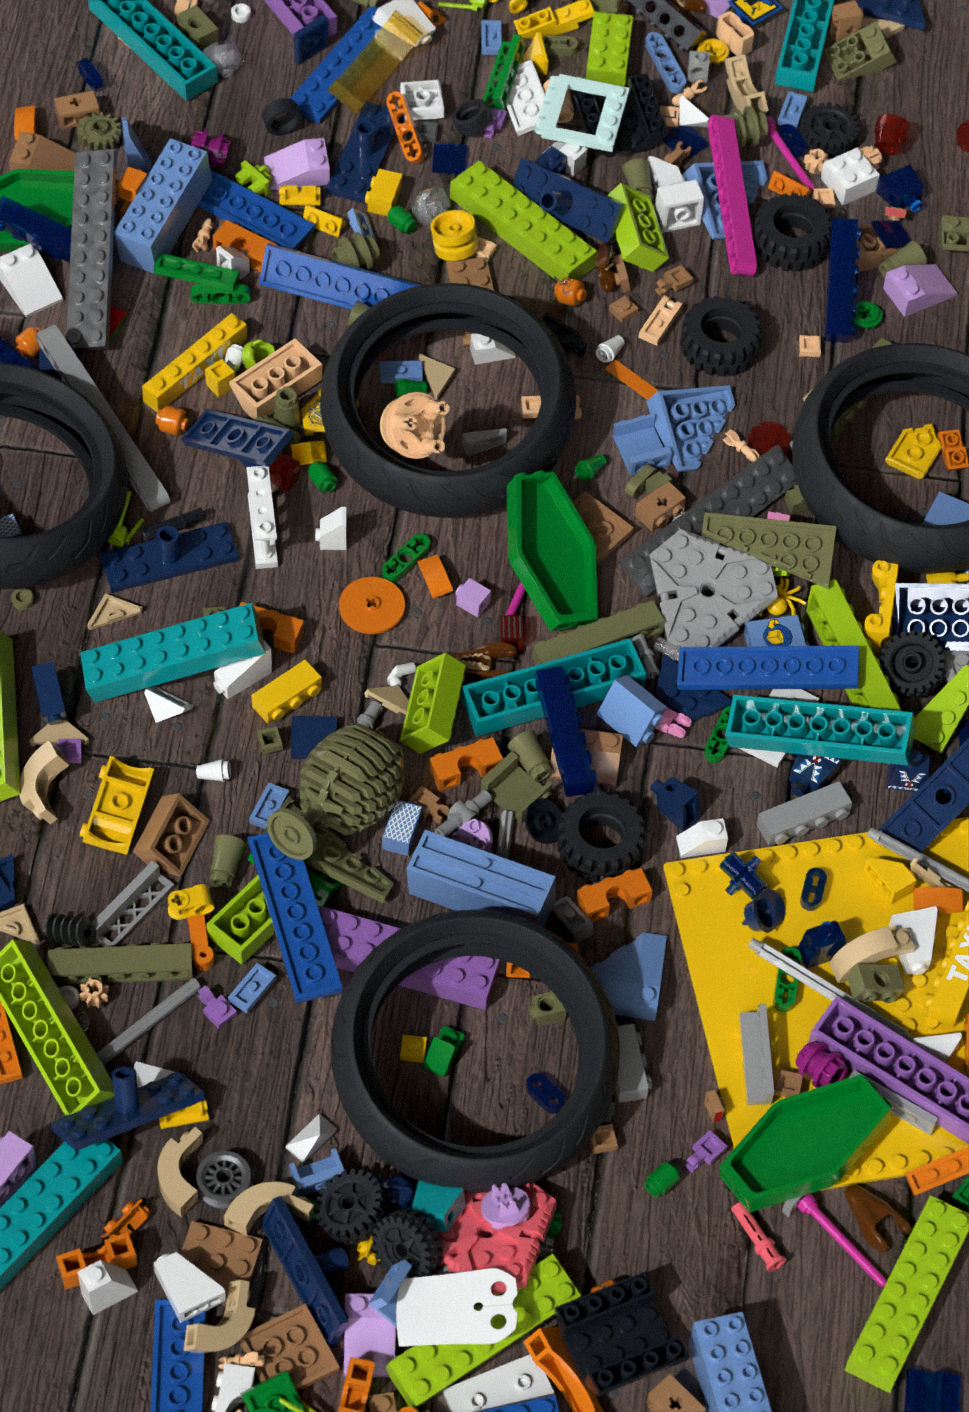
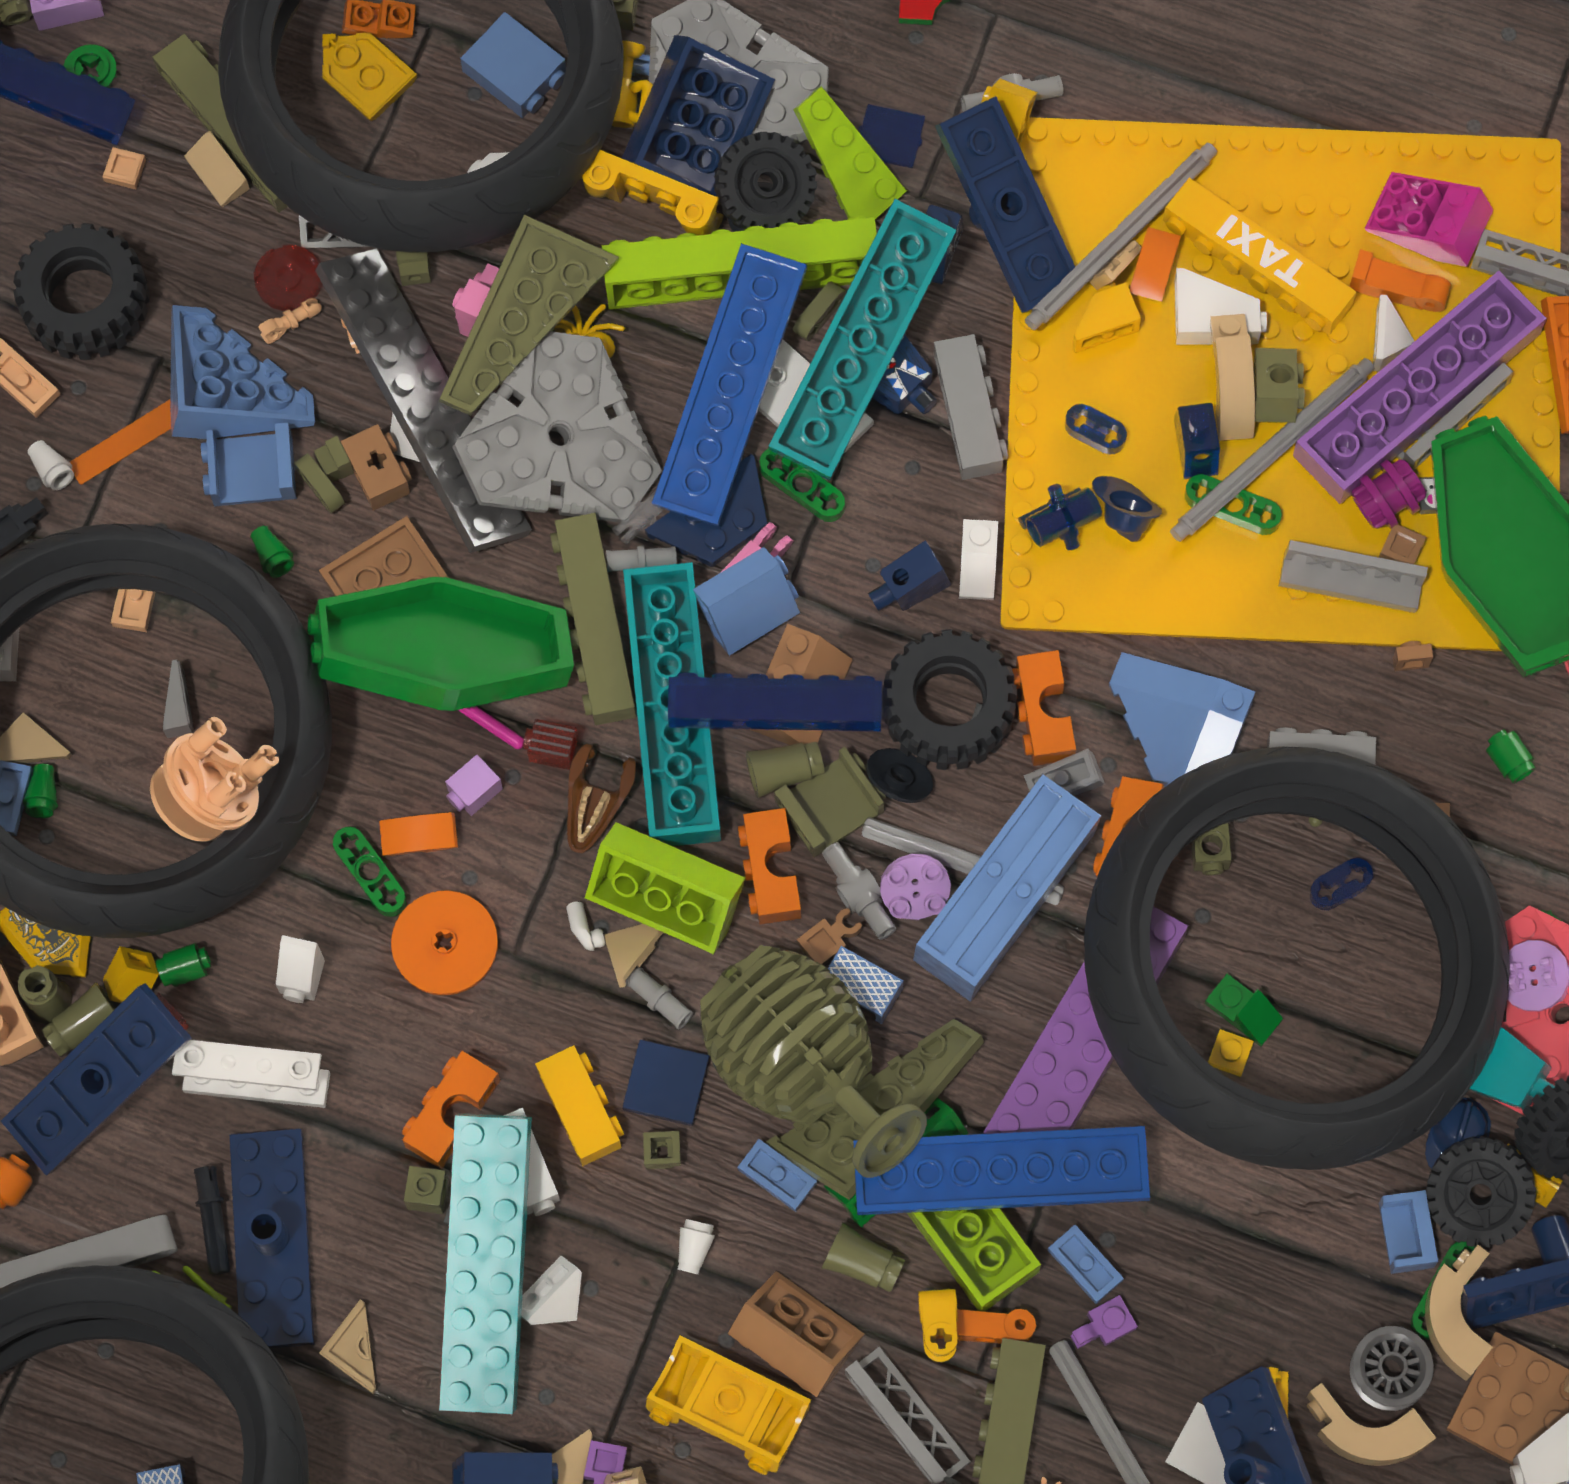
camera: 70 degrees left, 15 degrees up
white slope [286,1114,337,1163] -> none
medium lavender plate [685,1130,728,1173] -> none
medium blue panel [744,615,809,647] -> none

